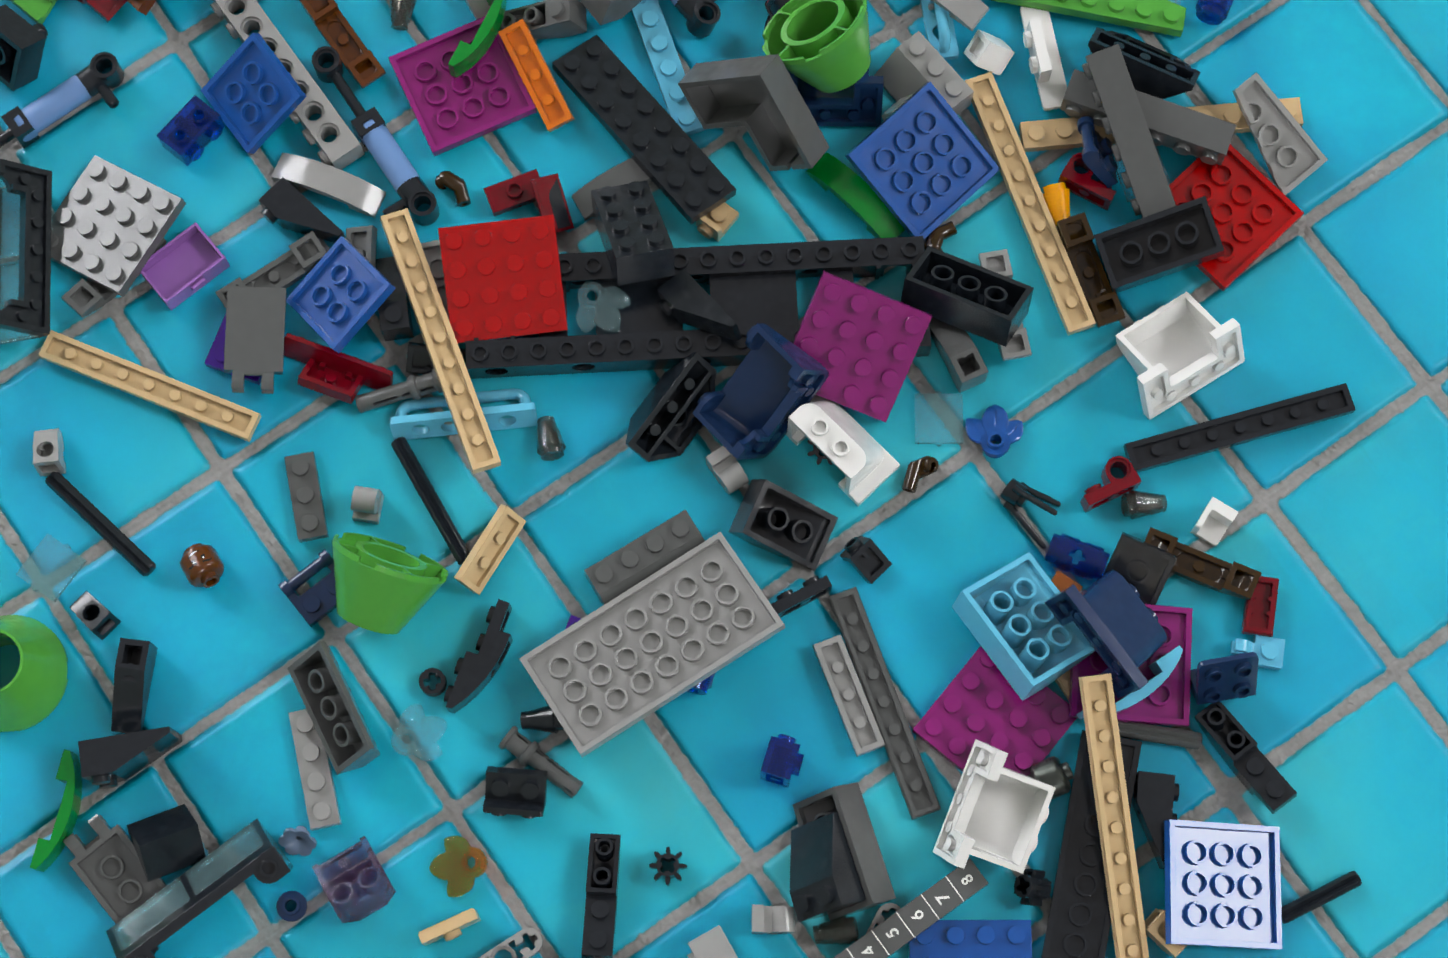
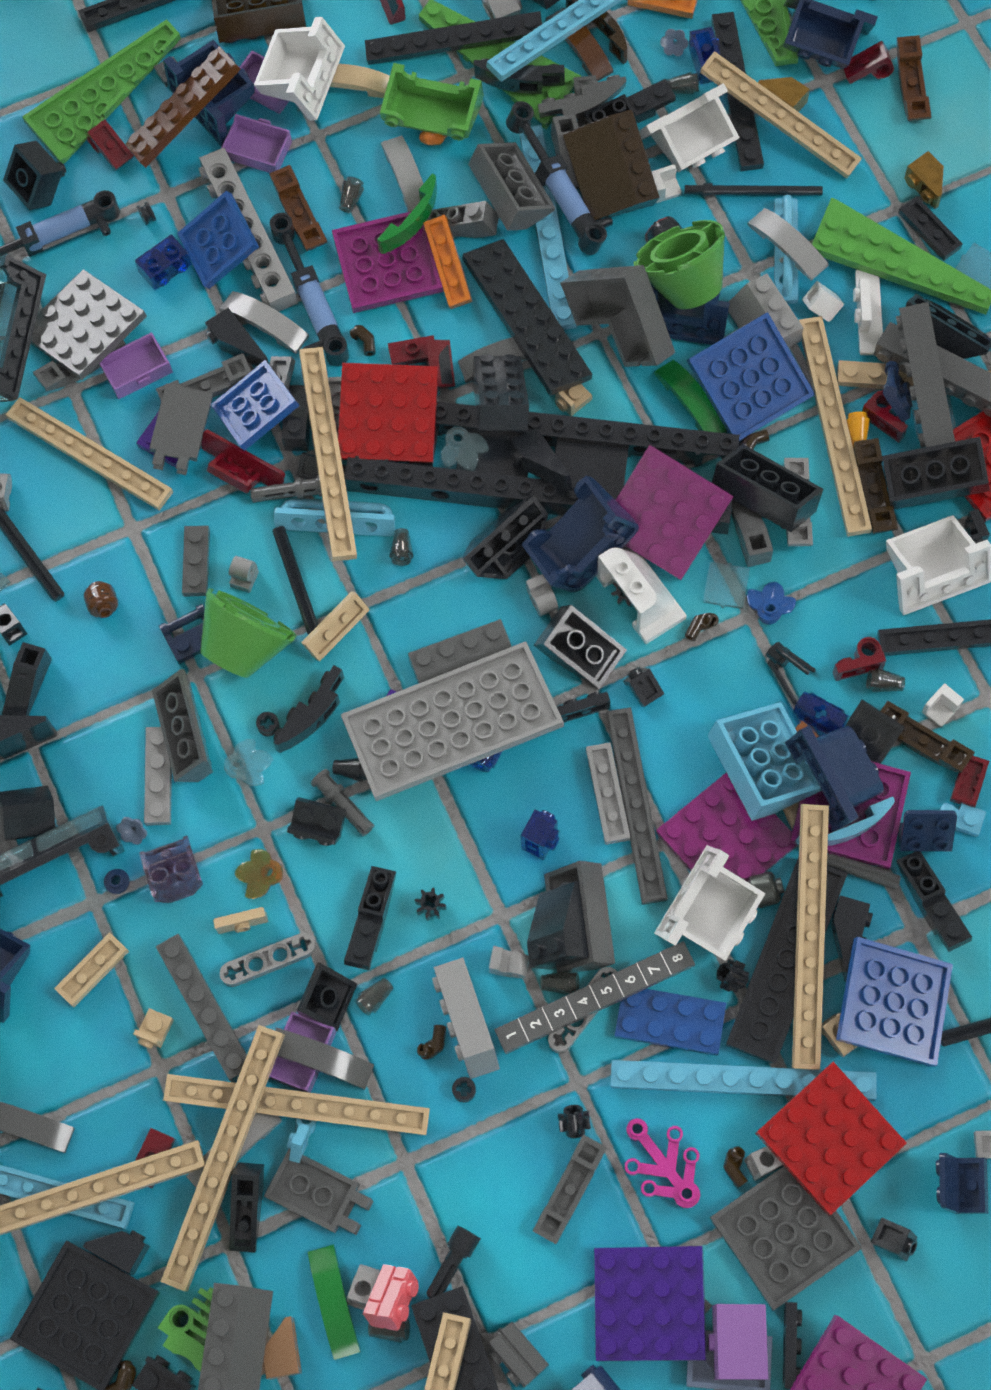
camera: 15 degrees right, 5 degrees down
none -> black bush [137,202,156,225]
none -> black bracket [964,509,990,544]

